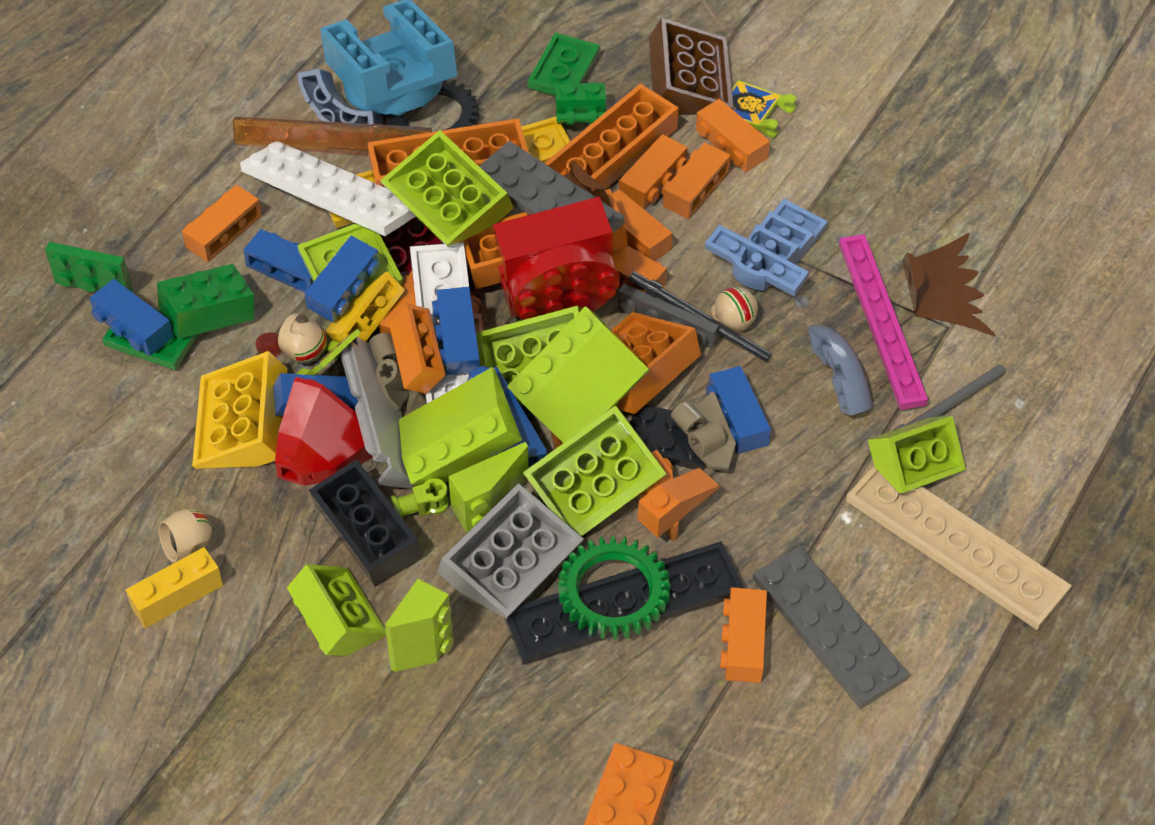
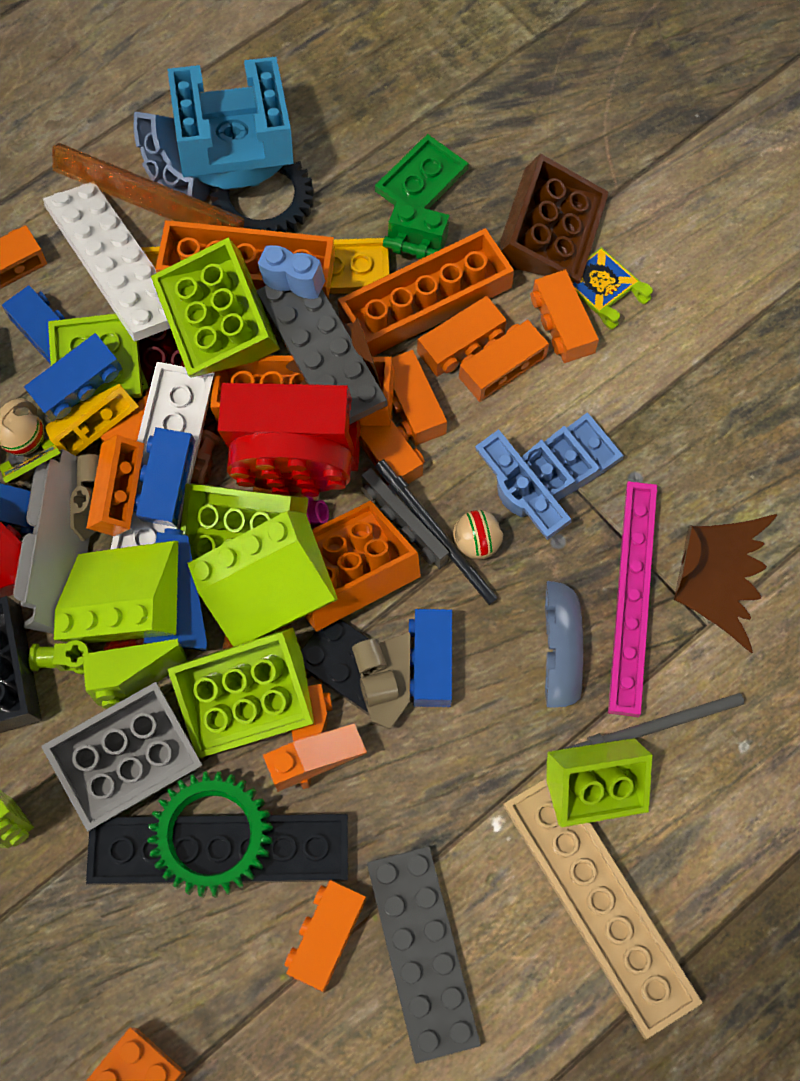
camera: 20 degrees right, 15 degrees up
none -> medium blue brick [258,245,325,299]

